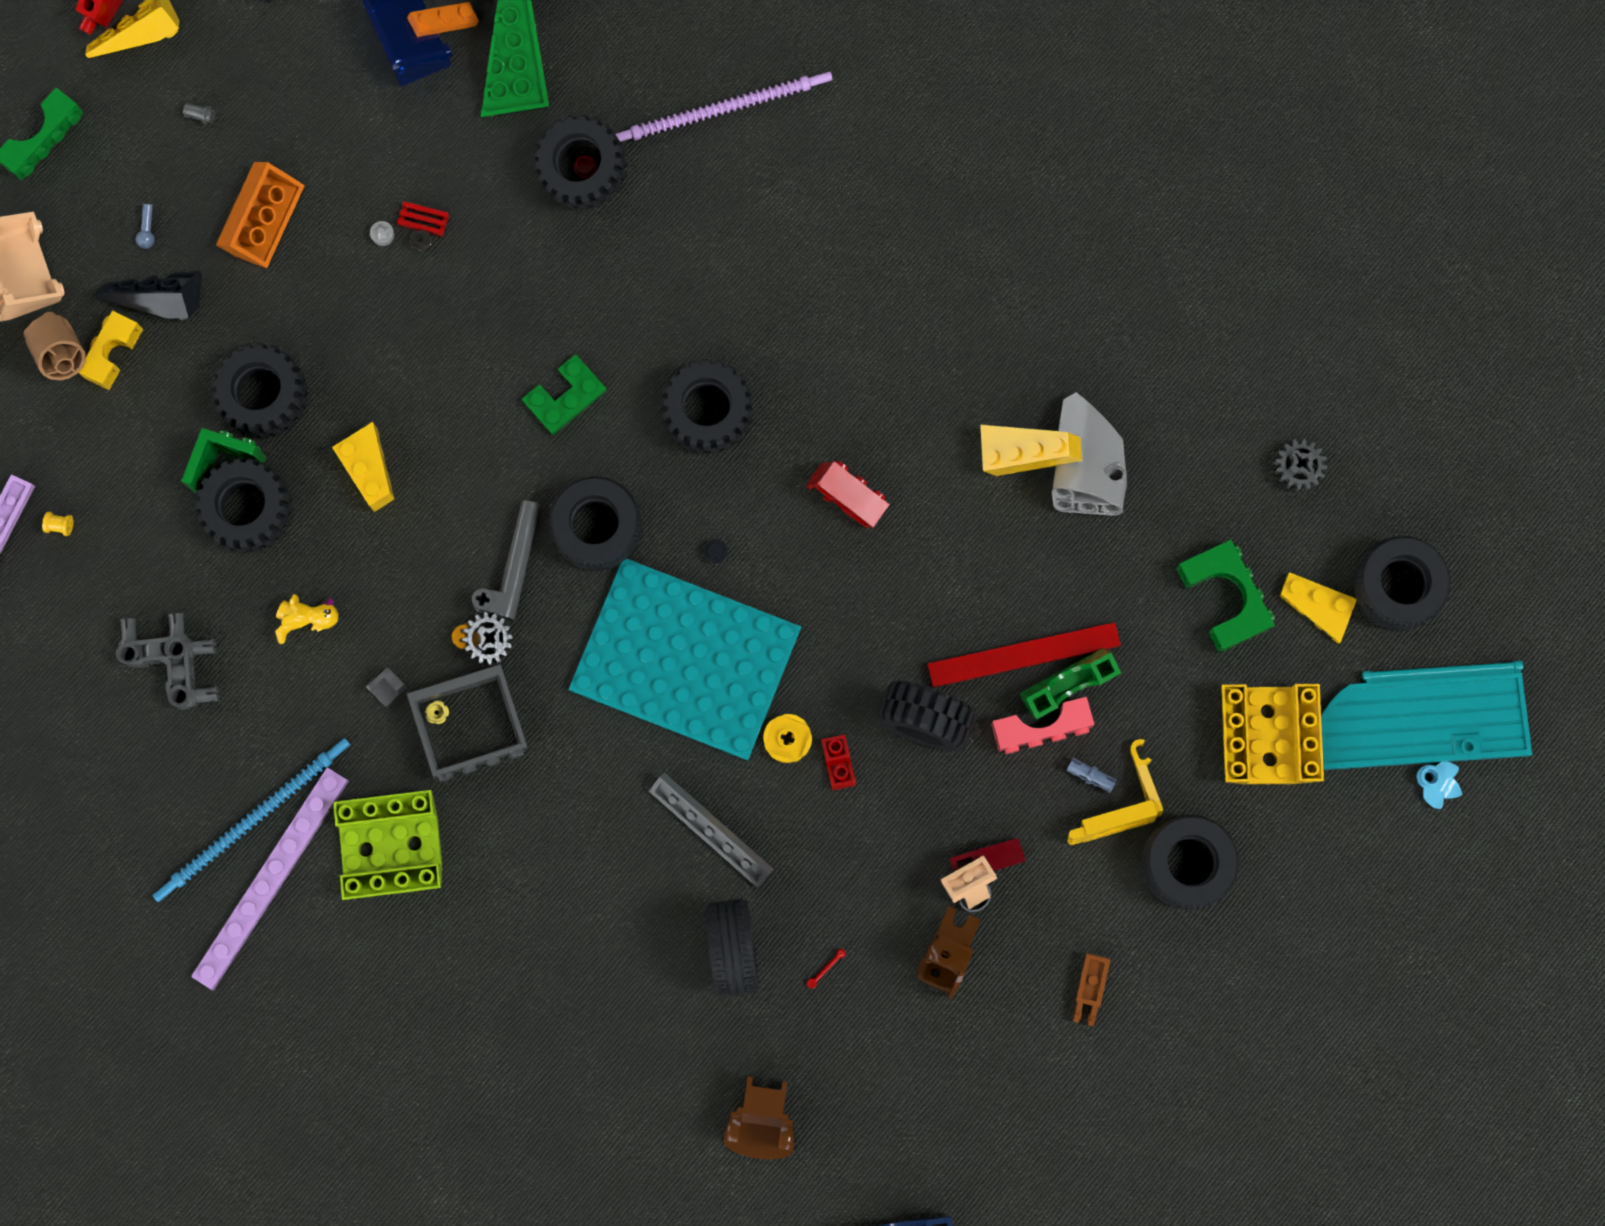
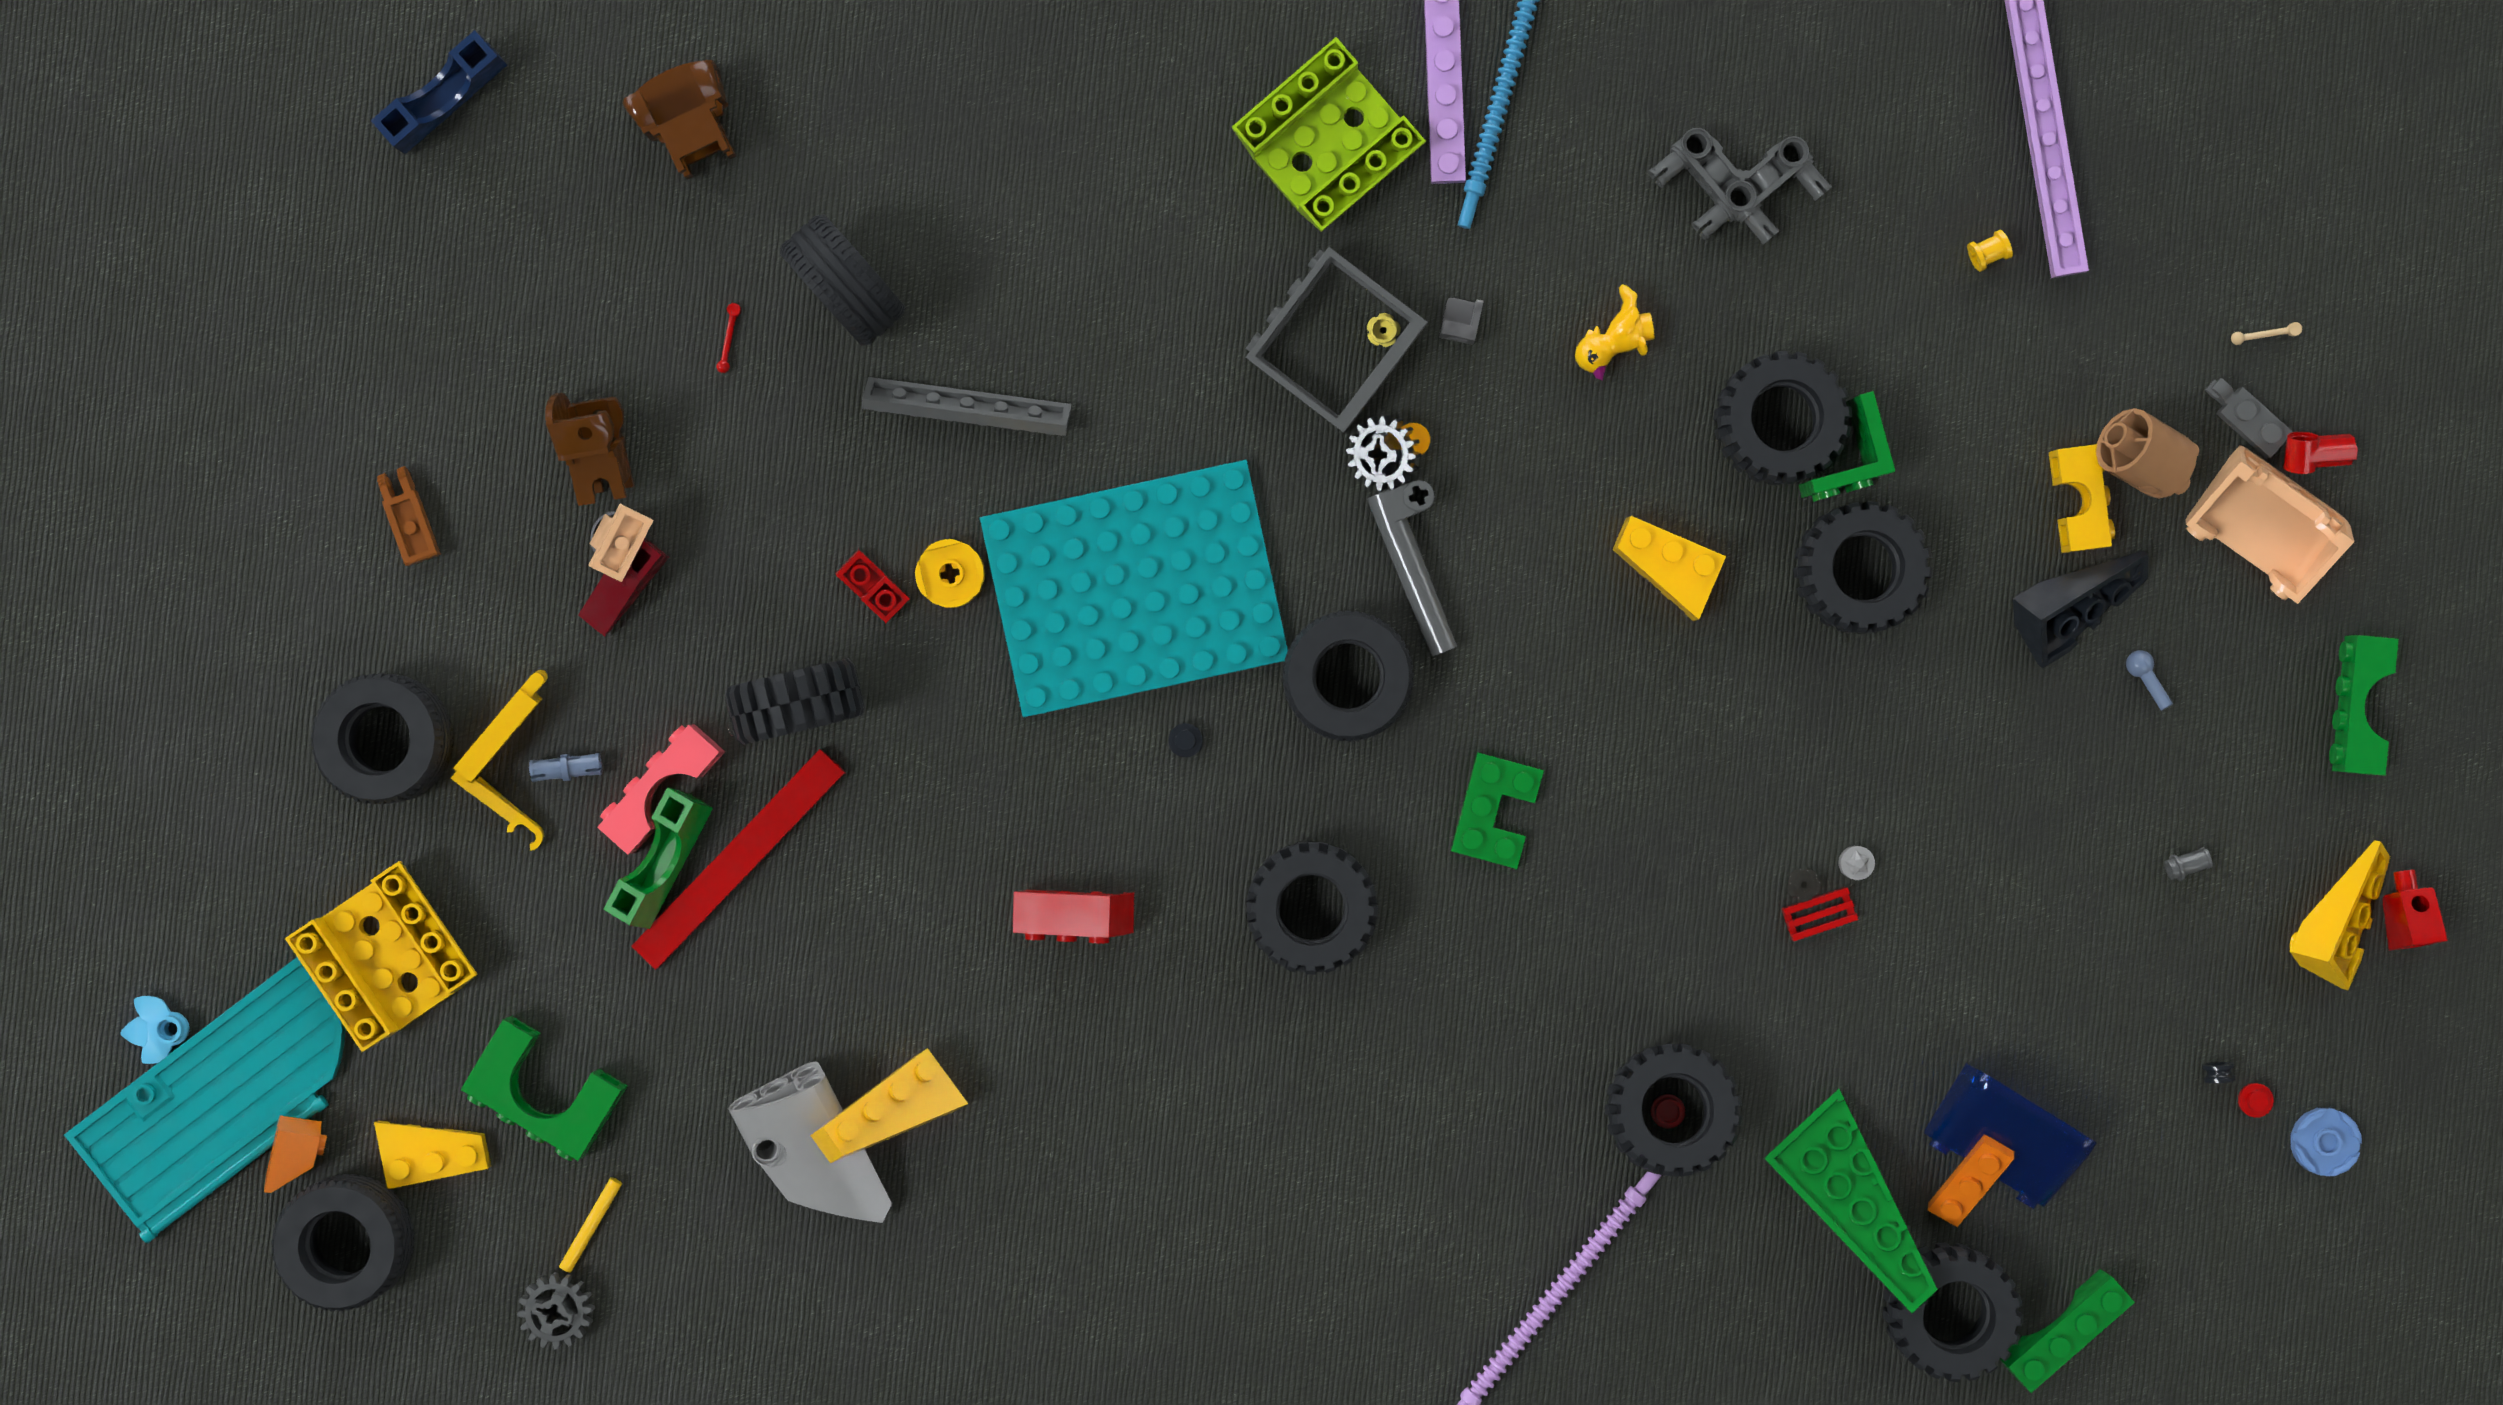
camera: 145 degrees right, 10 degrees up
orange slope [216,162,305,268] -> none
none -> orange slope [264,1115,327,1193]
none -> yellow bar [559,1177,622,1273]

